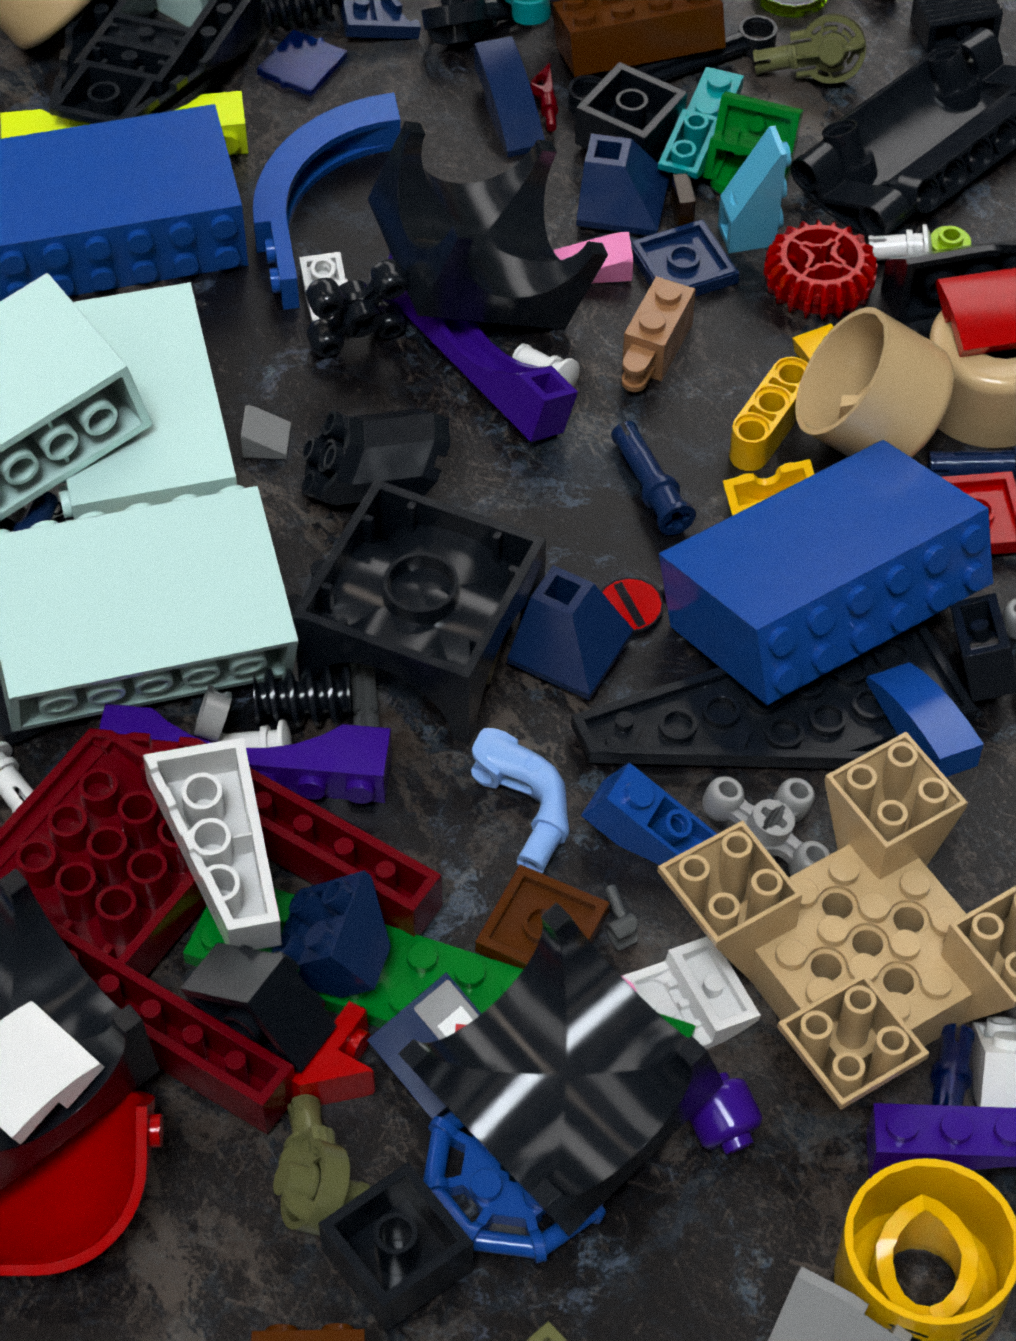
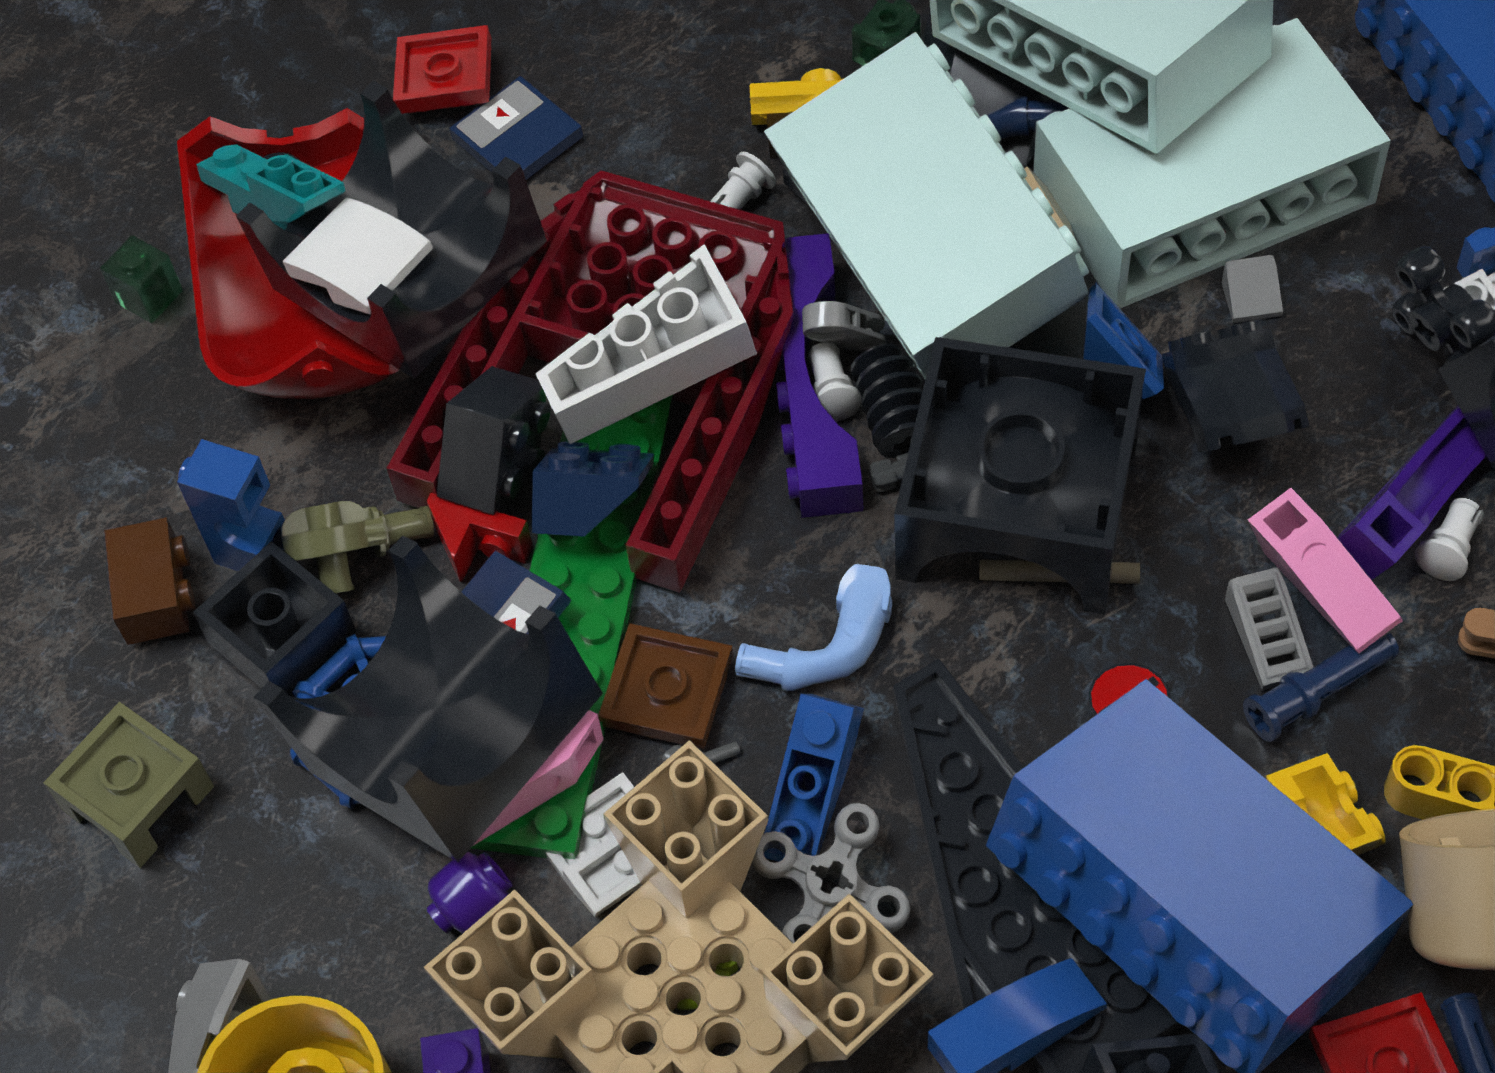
camera: 85 degrees right, 5 degrees up
dark blue slope [507,565,633,700] -> none
none -> blue arch [177,439,285,571]
none -> blue slope [1083,283,1164,400]
none -> light grey slope [1225,568,1313,691]
none -> bright pink slope [1248,488,1403,654]

